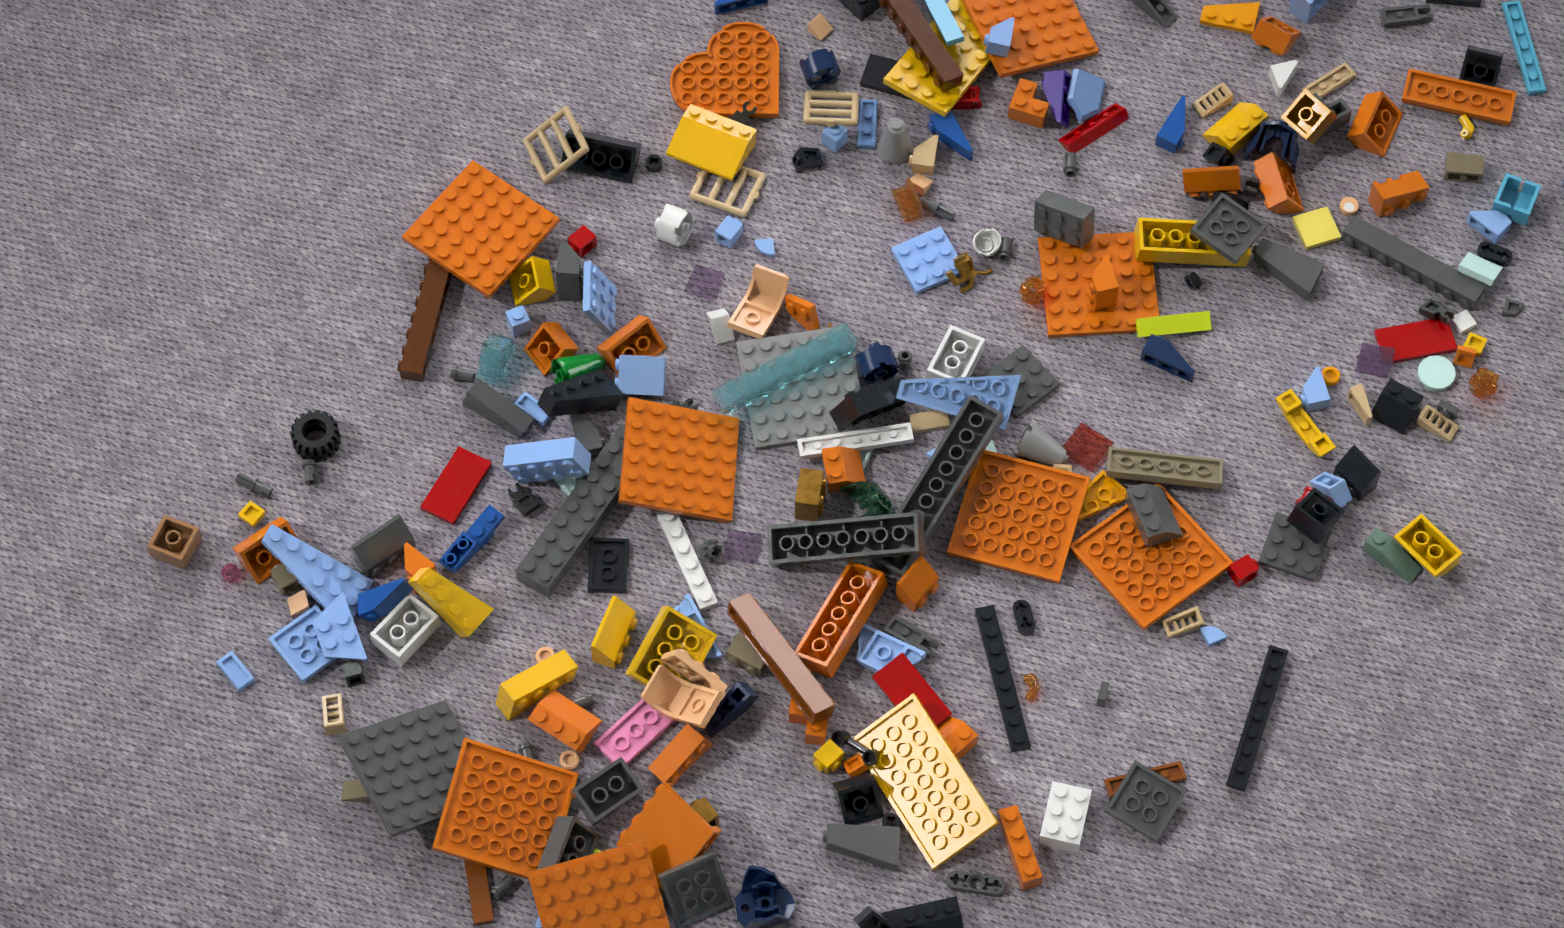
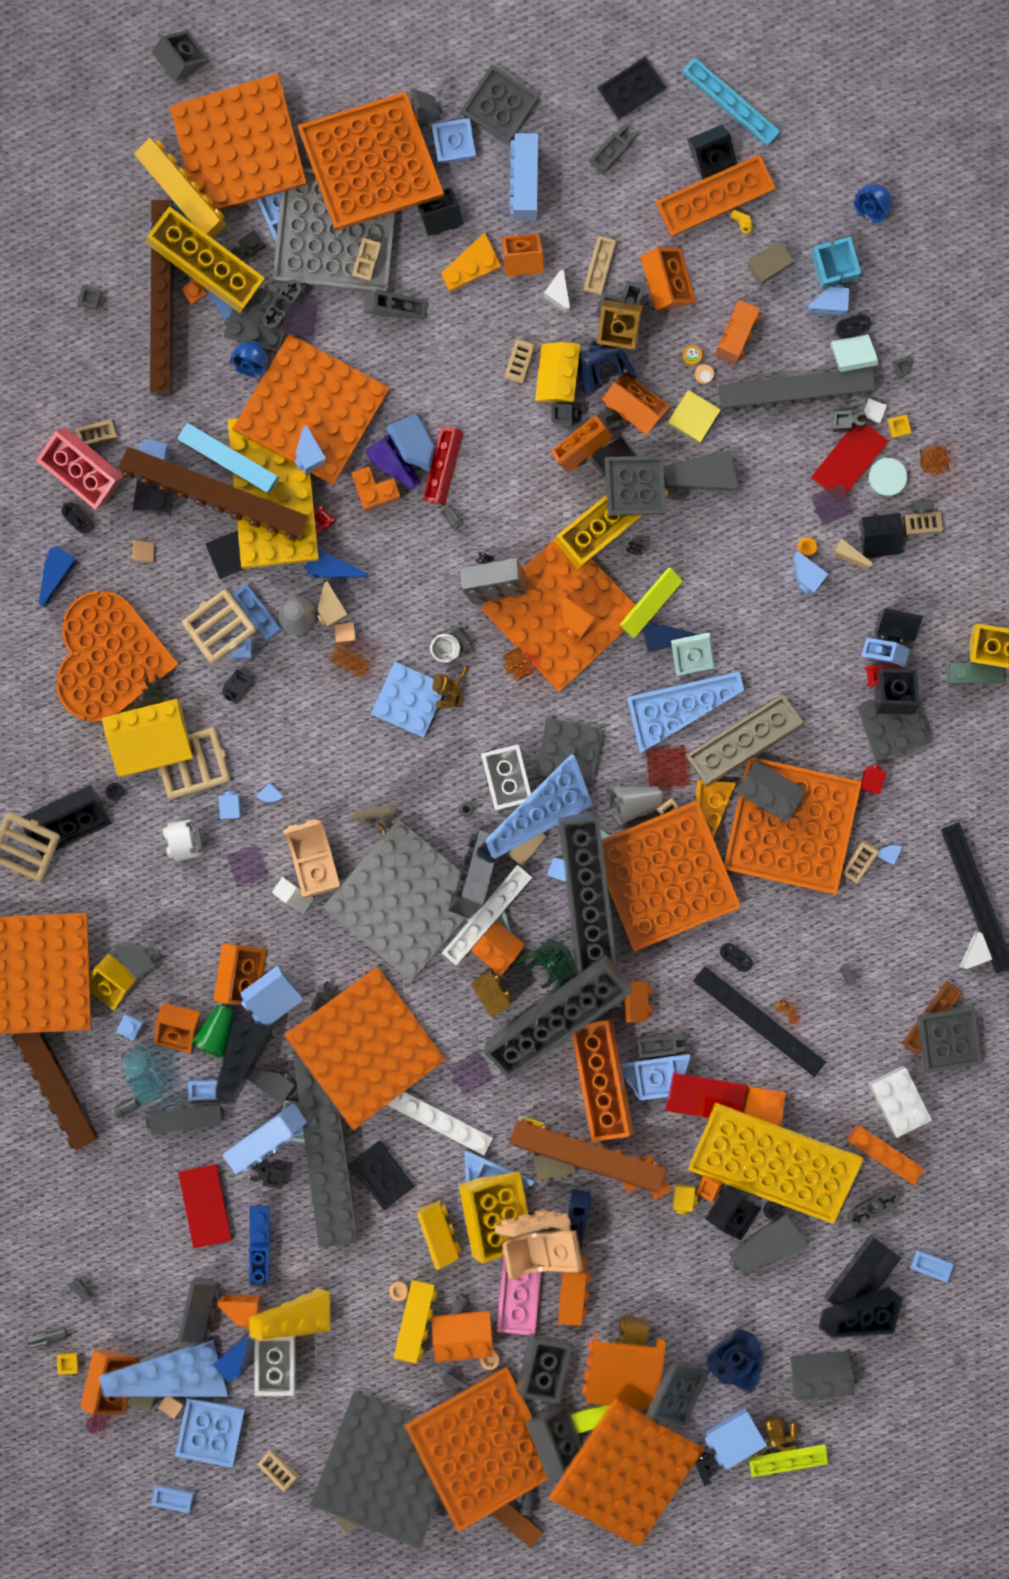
camera: 40 degrees left, 25 degrees up
medium nougat brick [147,514,202,570] -> none
black tyre [290,409,341,462] -> none
light blue wing [312,593,368,662] -> none
pearl dark grey piece [343,659,365,688] -> none
red brick [567,225,597,258] -> none
light blue plate [583,260,617,336] -> none
dark grey gear [699,539,722,563] -> none
clear light blue brick [713,322,857,415] -> none
orange wing [784,293,820,331] -> none
dark blue brick [799,49,841,90] -> none
black bar [831,730,879,766] -> none
dark blue brick [855,342,899,384] -> none
dark grey axle [919,196,956,222] -> none
blue slope [1155,95,1186,154] -> none
yellow slope [1275,389,1336,458] -> none
orange plate [1453,345,1477,369] -> none
none -> dark tan plate [351,805,398,825]
none -> light blue wing [627,672,744,753]
none -> light aqua tile [671,633,714,676]
none -> tile [682,345,702,366]
none -> white slope [960,932,992,969]

